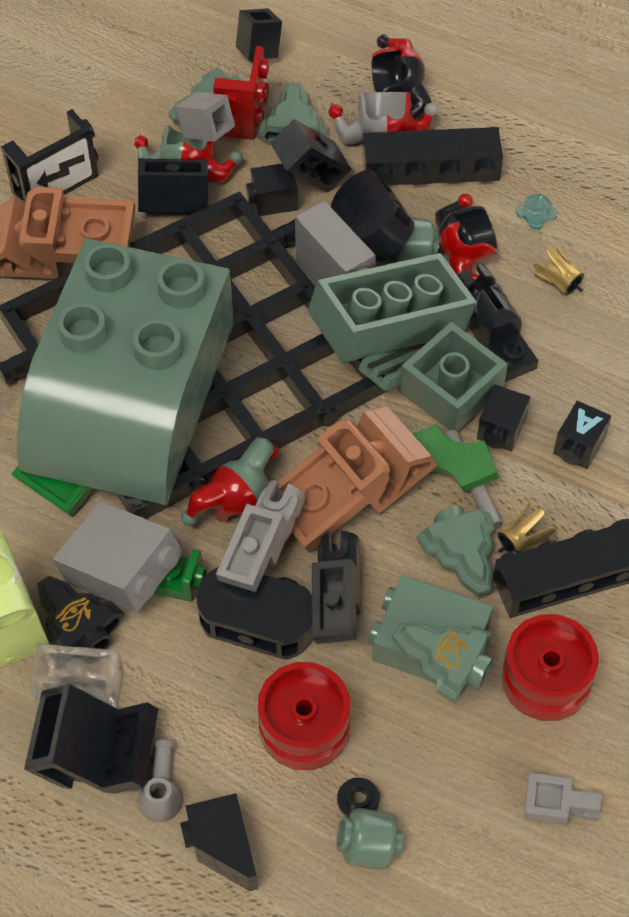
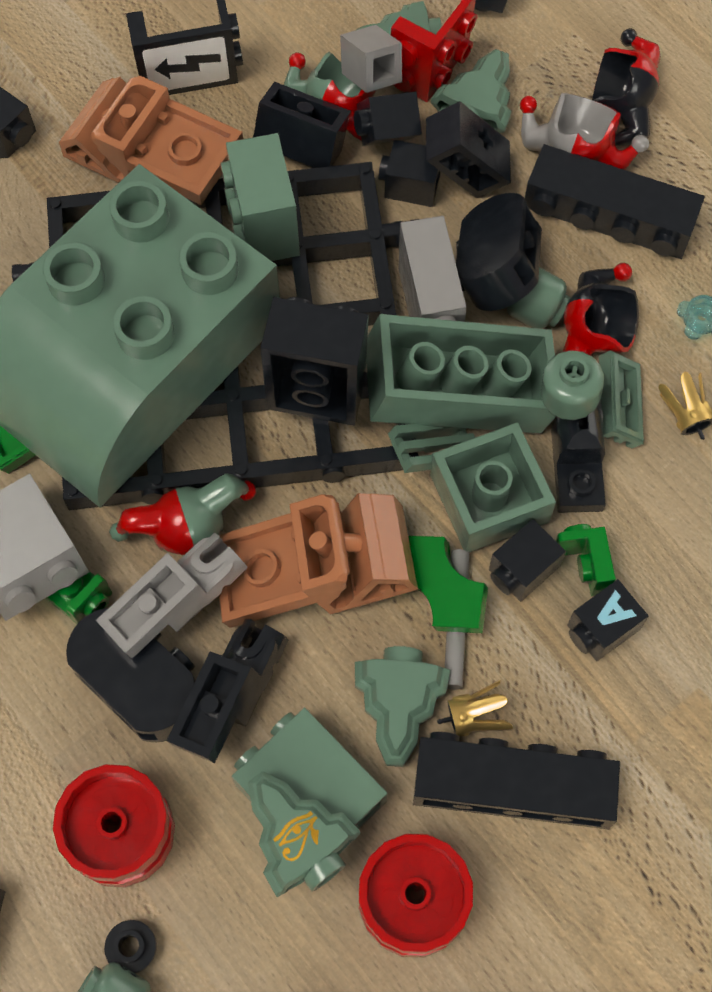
camera: 25 degrees right, 10 degrees up
none -> sand green brick [220,133,300,261]
none -> black brick [261,297,369,426]
none -> black brick [354,92,422,146]
none -> sand green head [541,350,604,420]
none -> green bracket [556,524,616,597]
none -> sand green tile [599,350,644,449]

